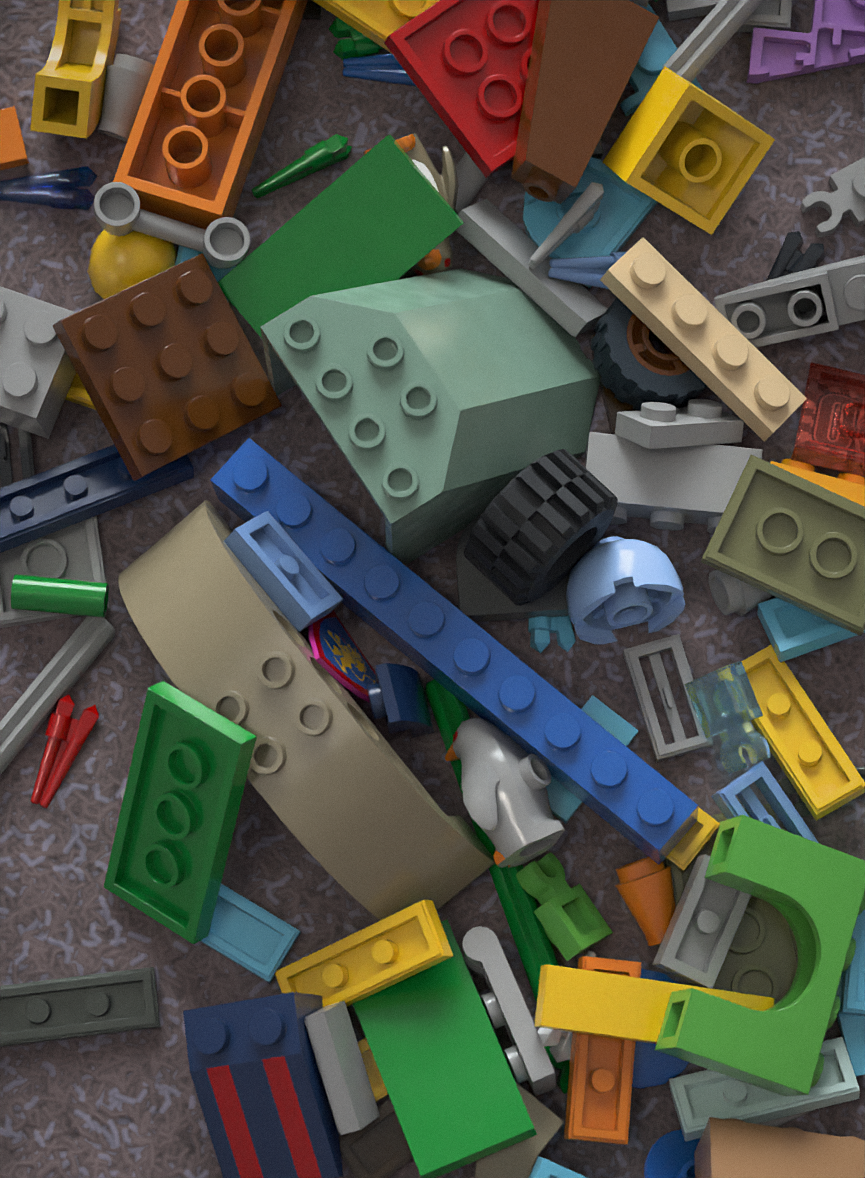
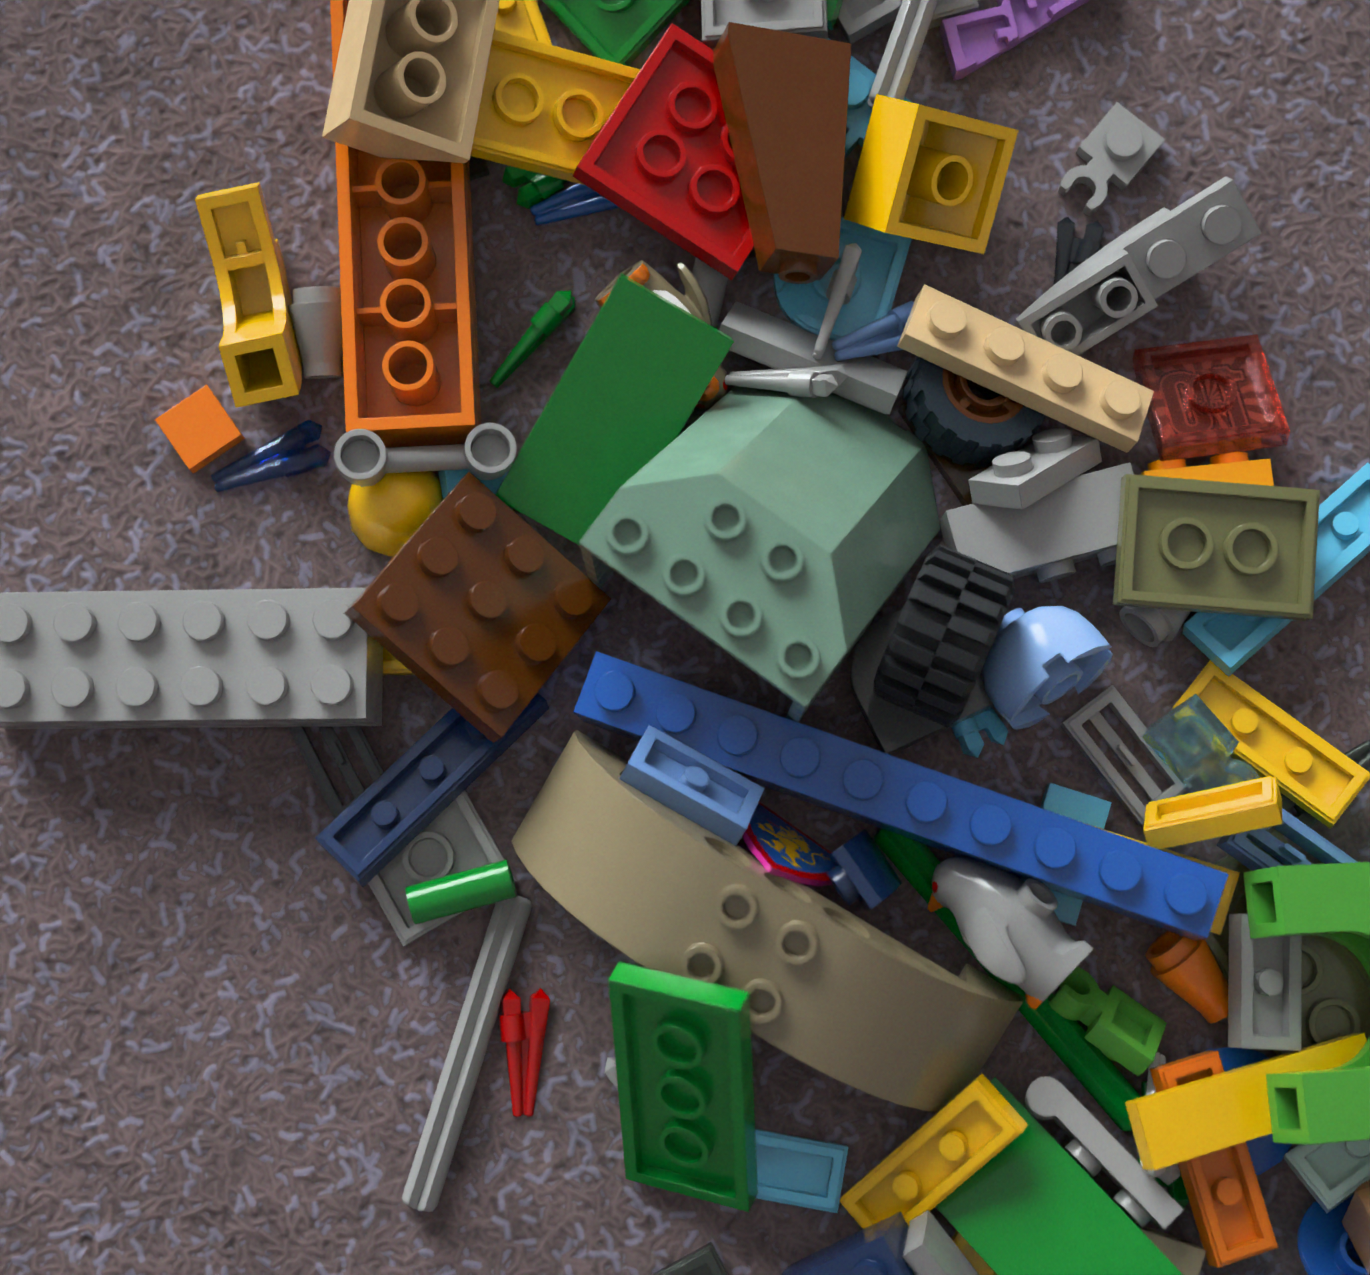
camera: 20 degrees left, 5 degrees up
none -> light grey piece [725,364,849,398]
none -> yellow tile [1143,776,1283,850]

